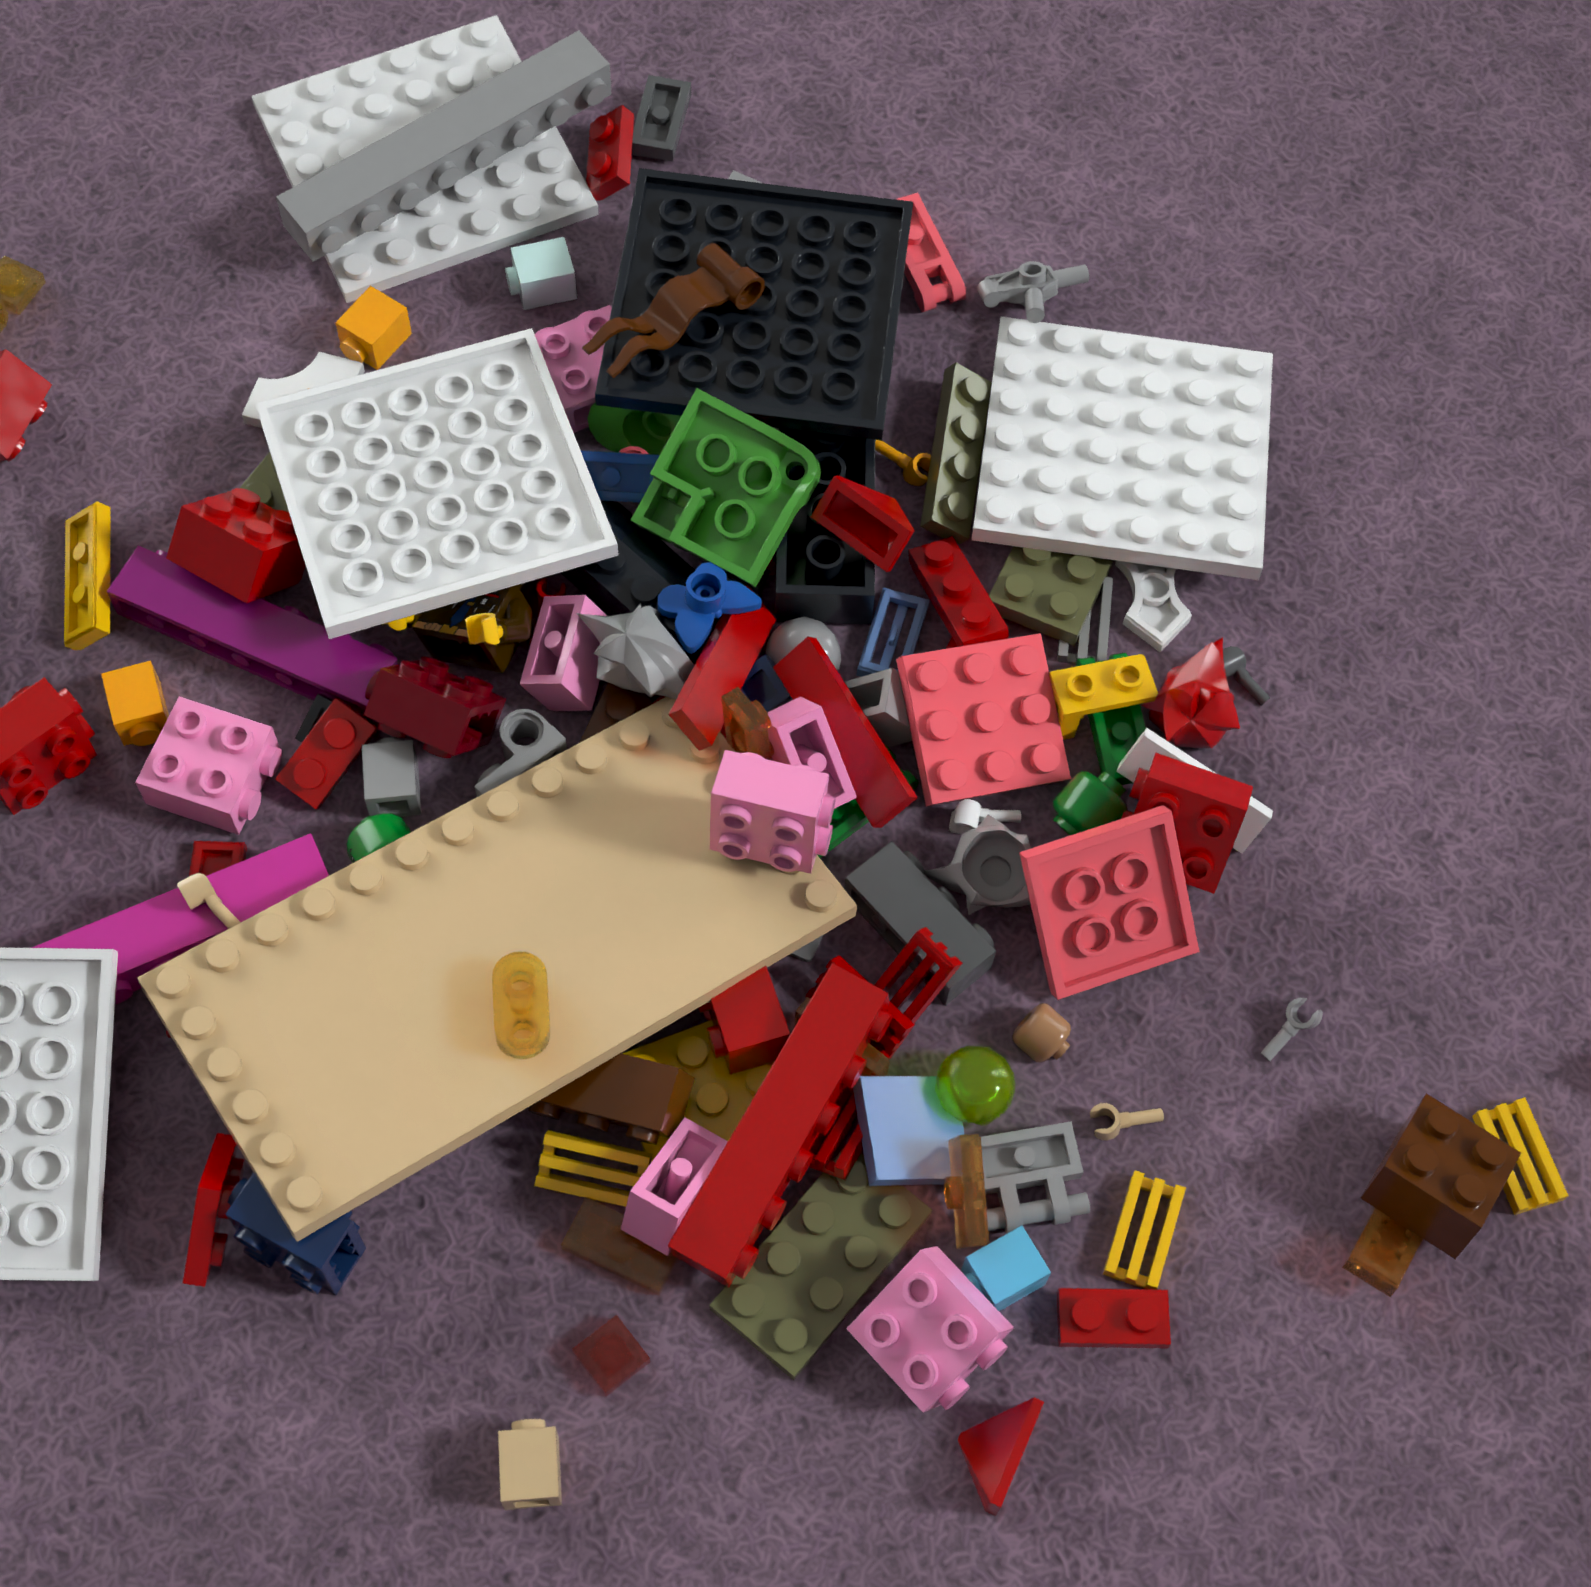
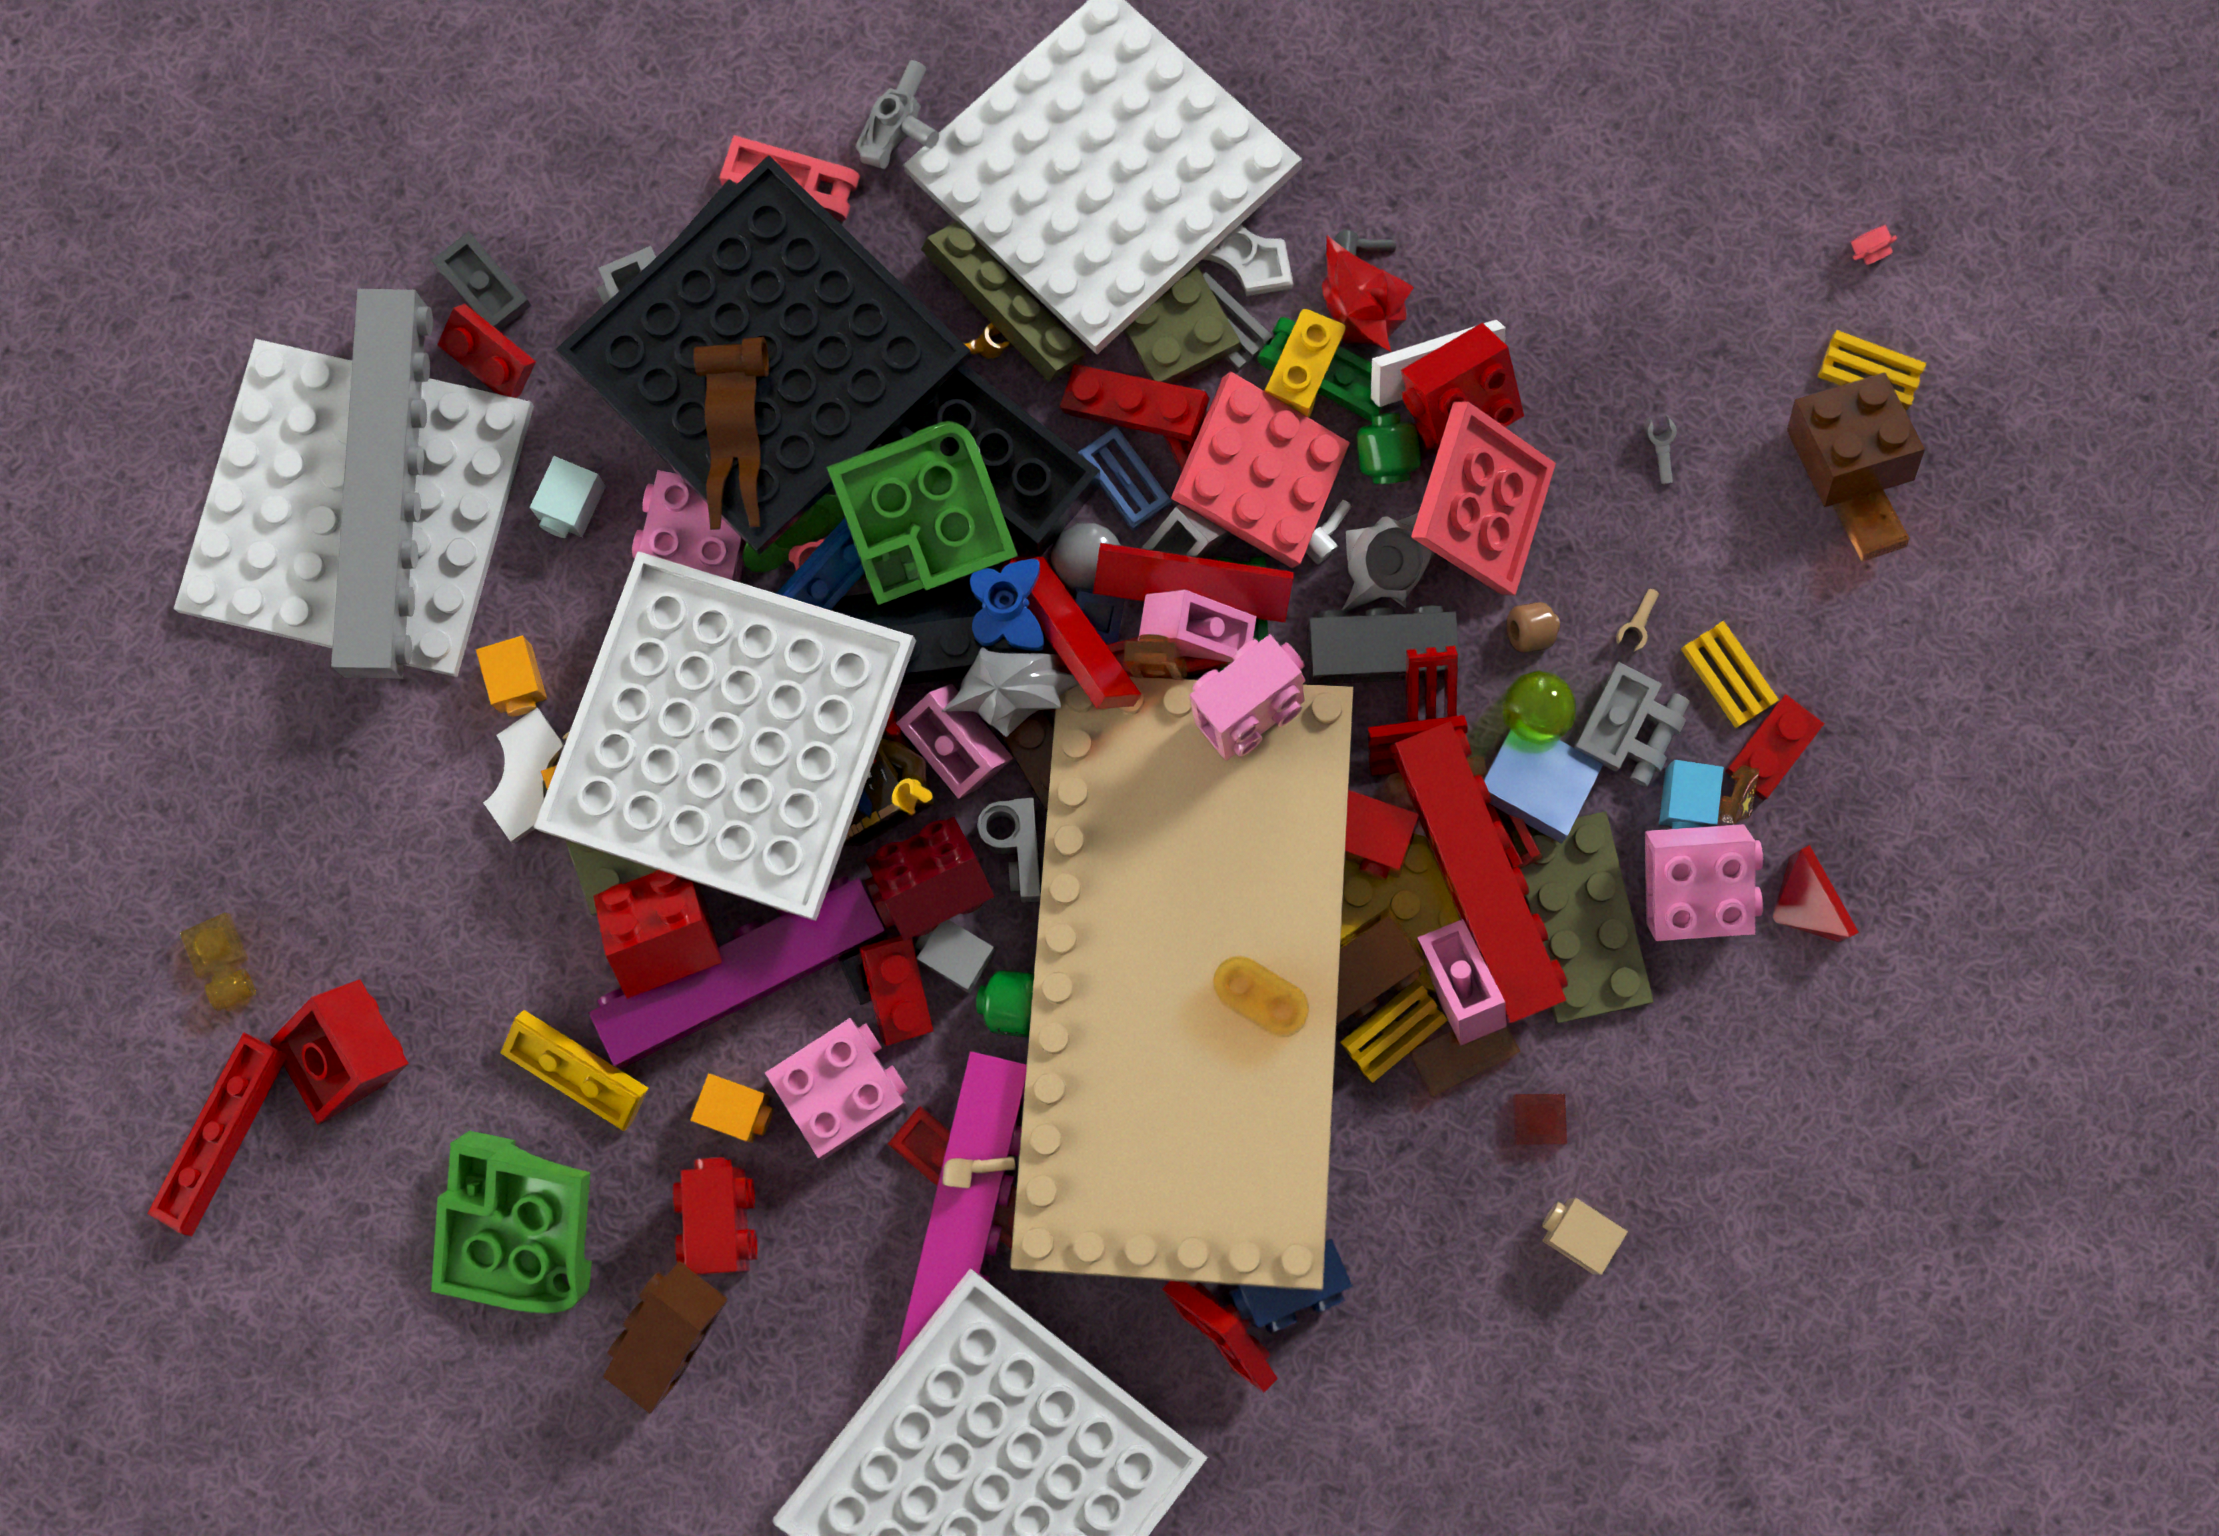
camera: 50 degrees left, 15 degrees up
red slope [811,475,915,572] -> none
clear orange plate [944,1134,989,1249] -> none
none -> clear orange tile [1718,765,1760,824]

